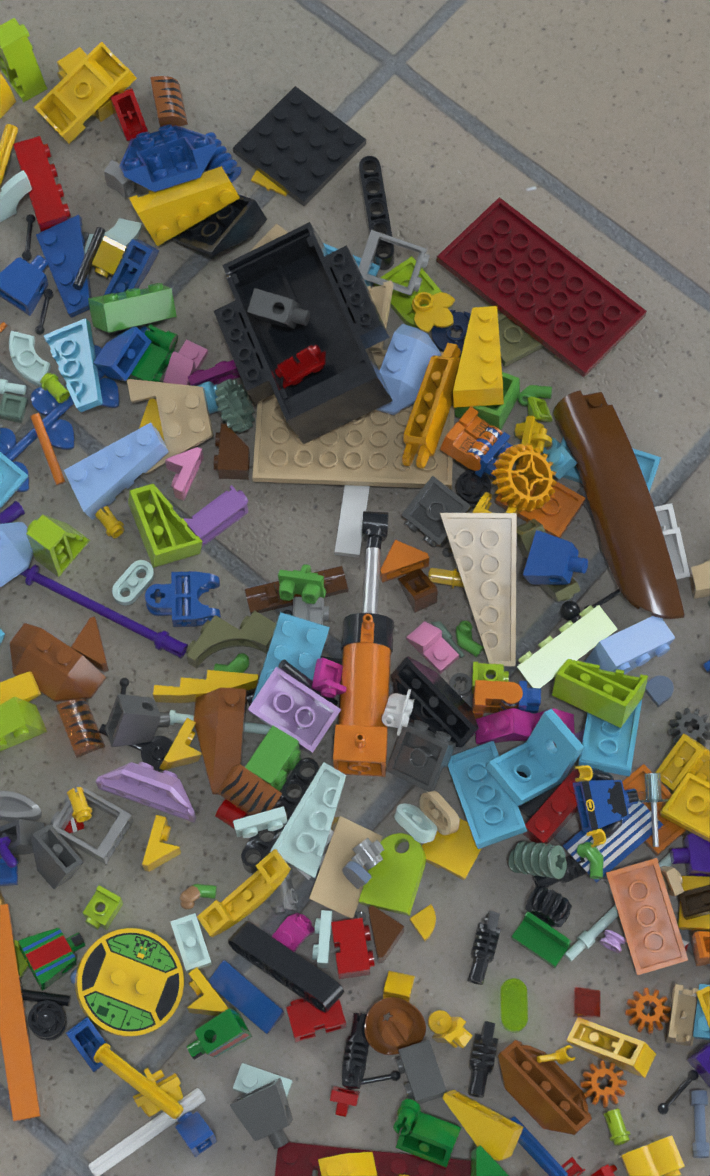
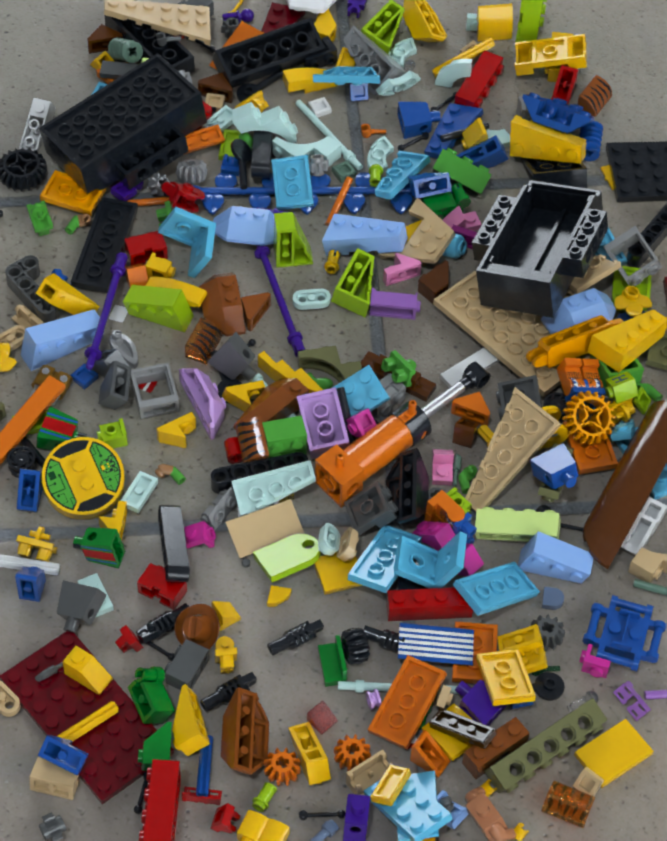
camera: 40 degrees right, 15 degrees down
yellow pin [67,787,93,822] -> none
yellow axle [94,1043,184,1119] -> none
blue piece [145,571,221,627] -> none
yellow slope [197,849,291,937] -> none
blue slope [208,960,284,1034] -> none
sand green gear [215,379,255,433] -> none
light aqua plate [233,806,287,838] -> none
dark grey torso [247,288,310,329] -> none
red hinge [275,345,326,388] -> none
light aqua plate [312,910,333,969] -> none
red brick [331,918,375,979] -> none
sand blue tile [342,861,372,889] -> none
light grey gear [351,838,385,871] -> none
reddish brown slope [368,906,404,964] -> none
white hinge [382,689,414,736] -> none
clear neon green tile [500,978,528,1033] -> none
sand green piece [508,841,567,879] -> none
yellow hand [537,1045,575,1065] -> none
lime wedge [552,659,648,728] -> none
torso [573,765,639,847] -> none
bright green arm [577,842,604,880] -> none
clear light blue piece [638,773,669,847] -> none
none -> lime brick [605,371,639,404]

